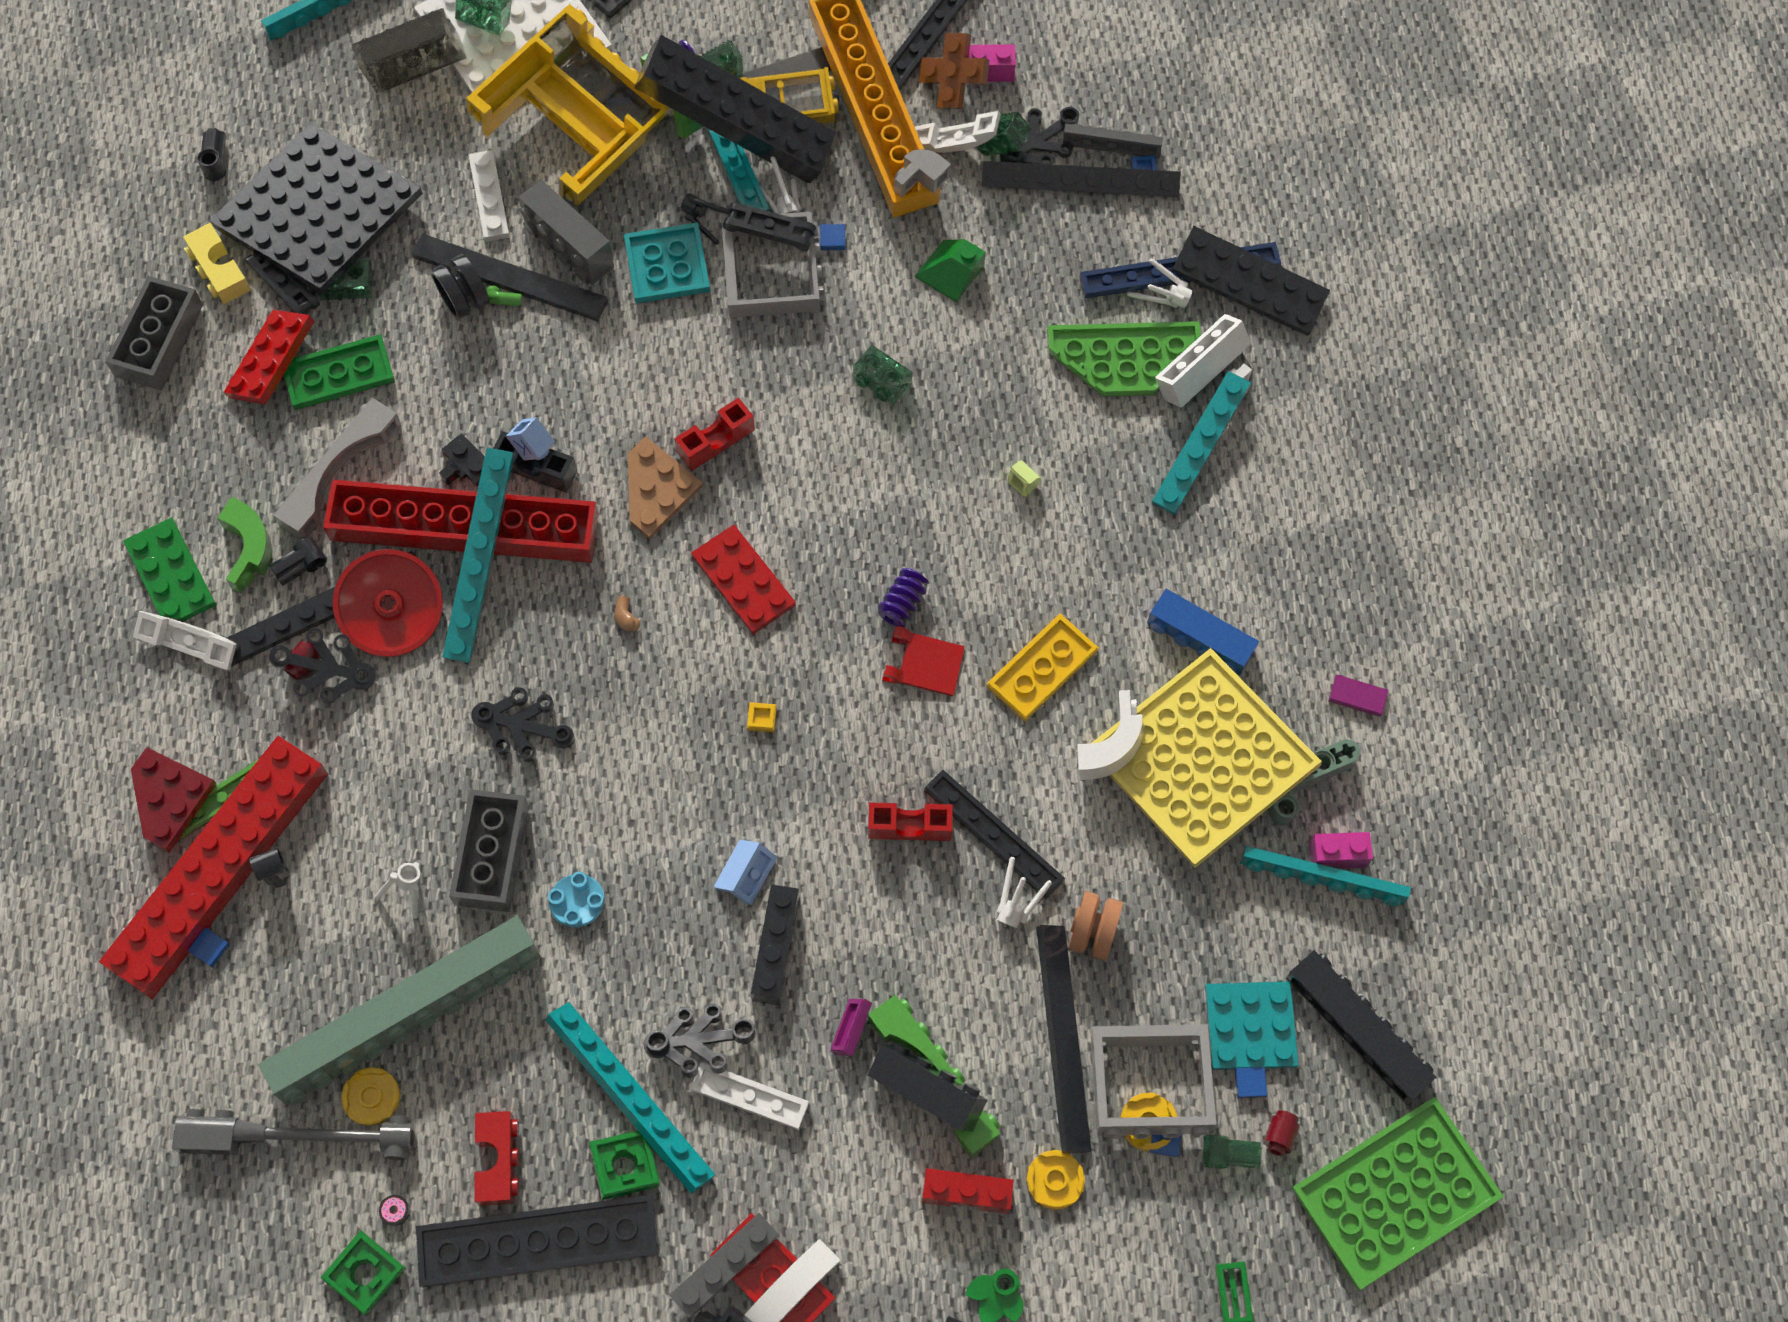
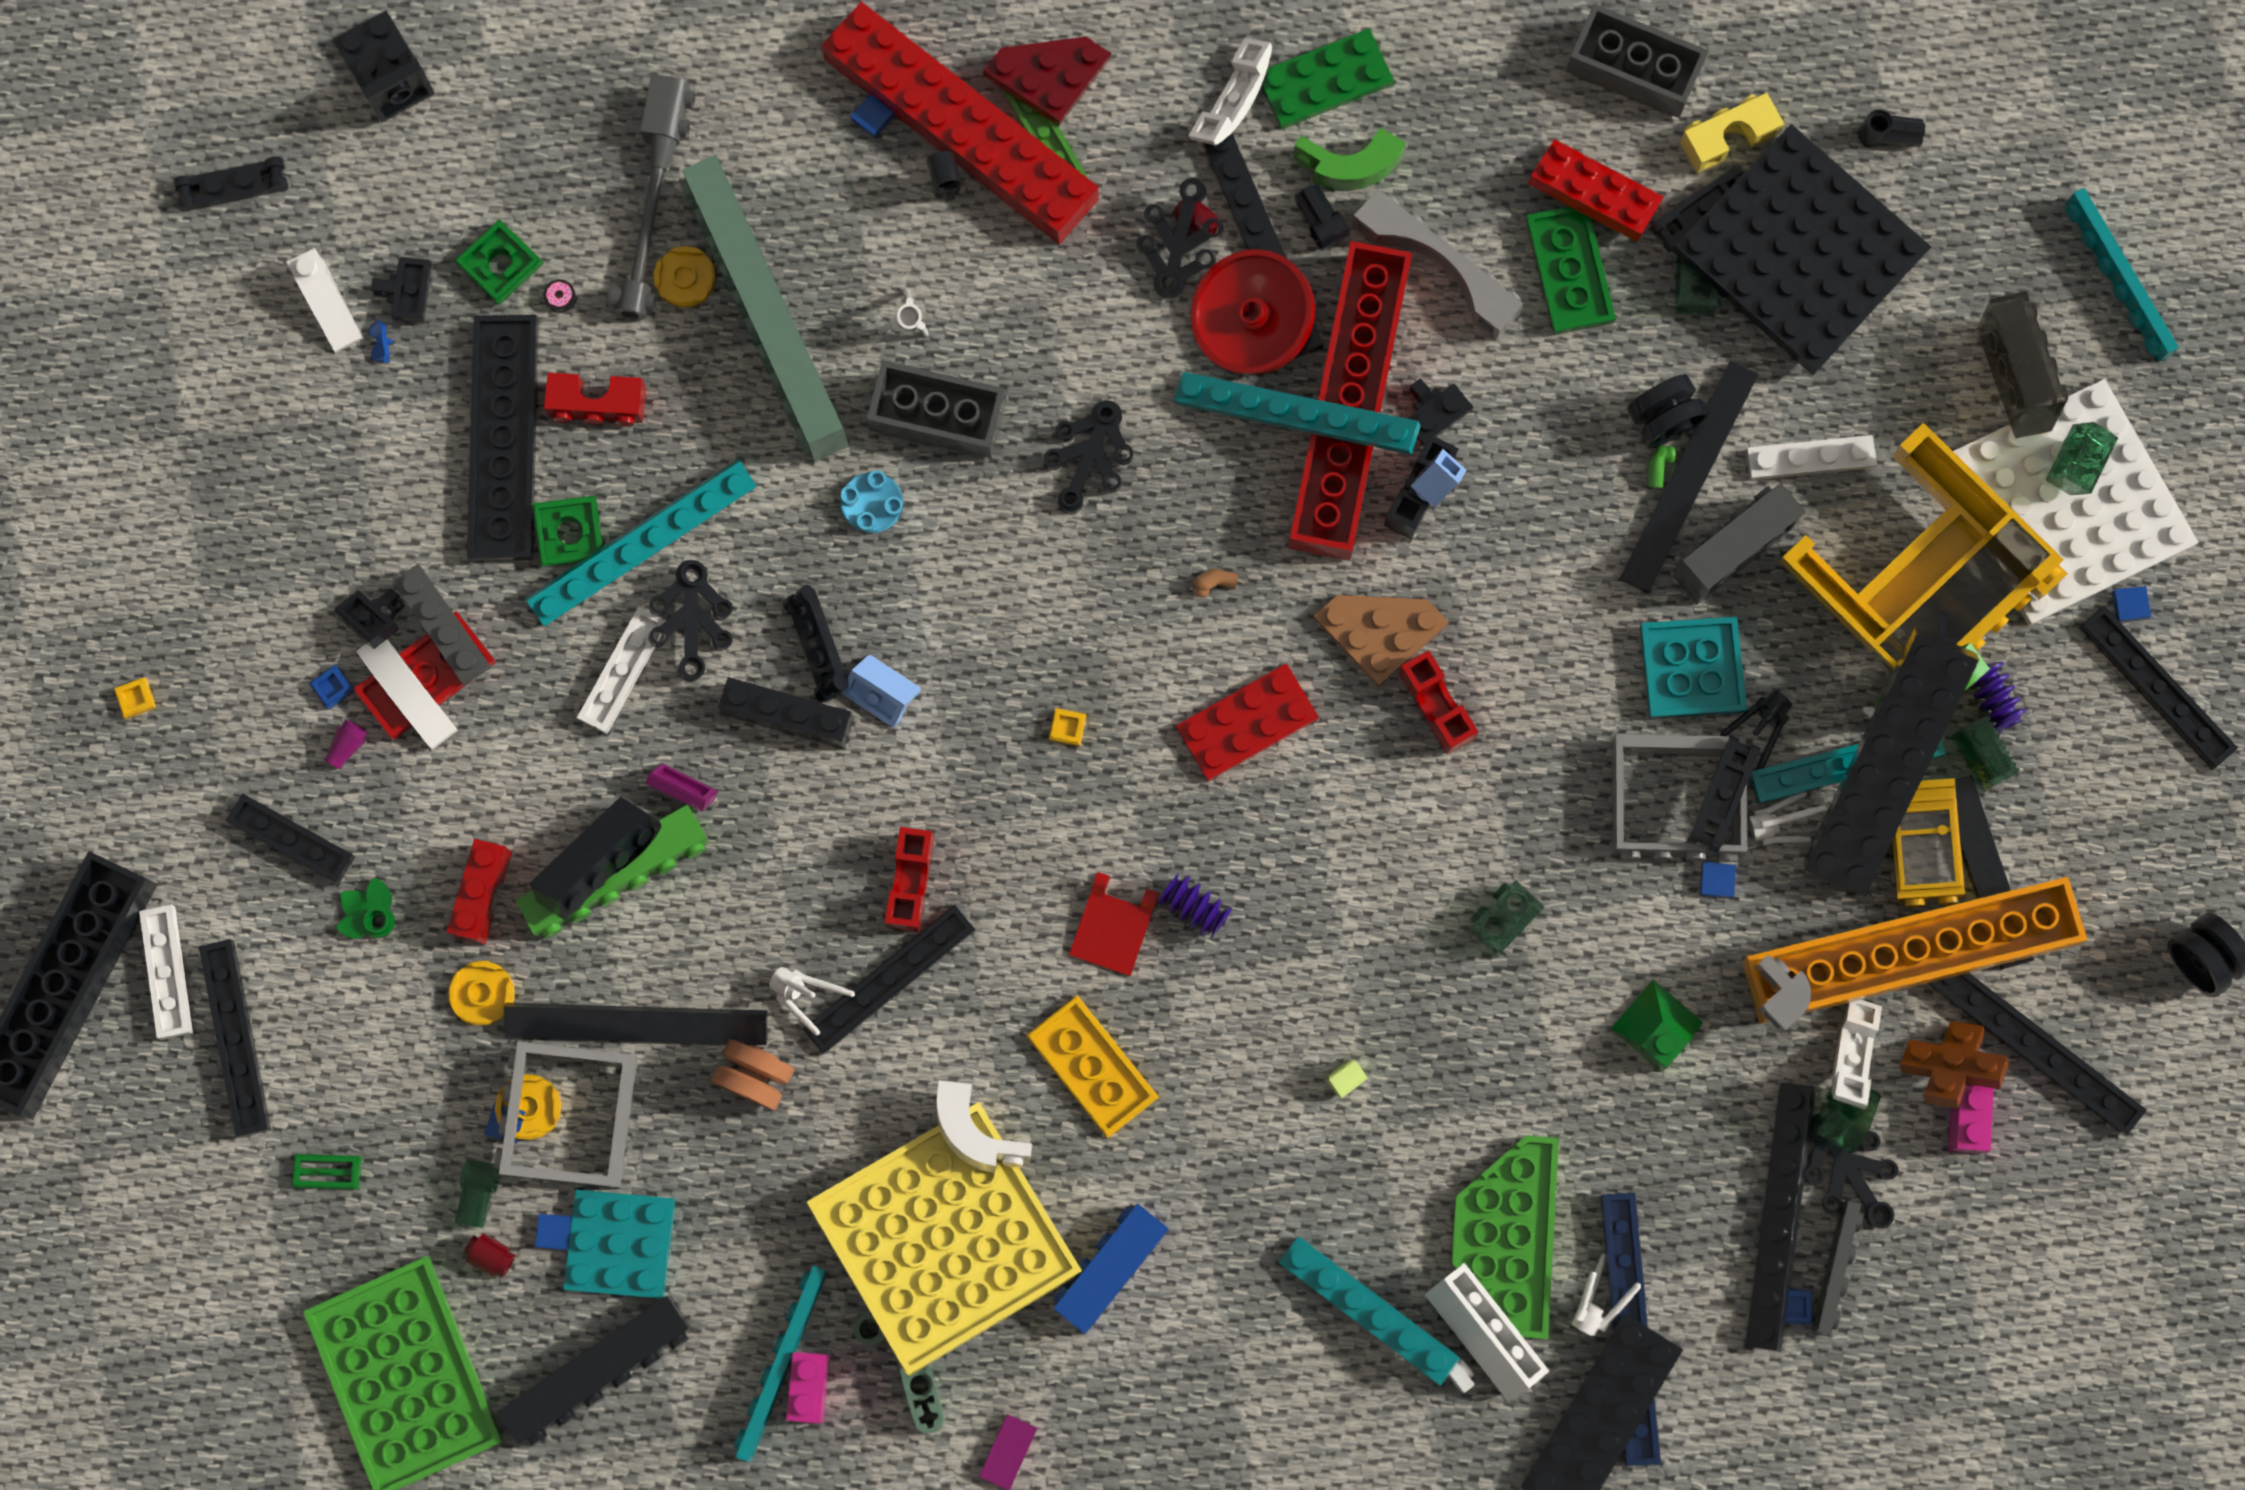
camera: 100 degrees right, 10 degrees up
none -> black plate [783,585,848,703]

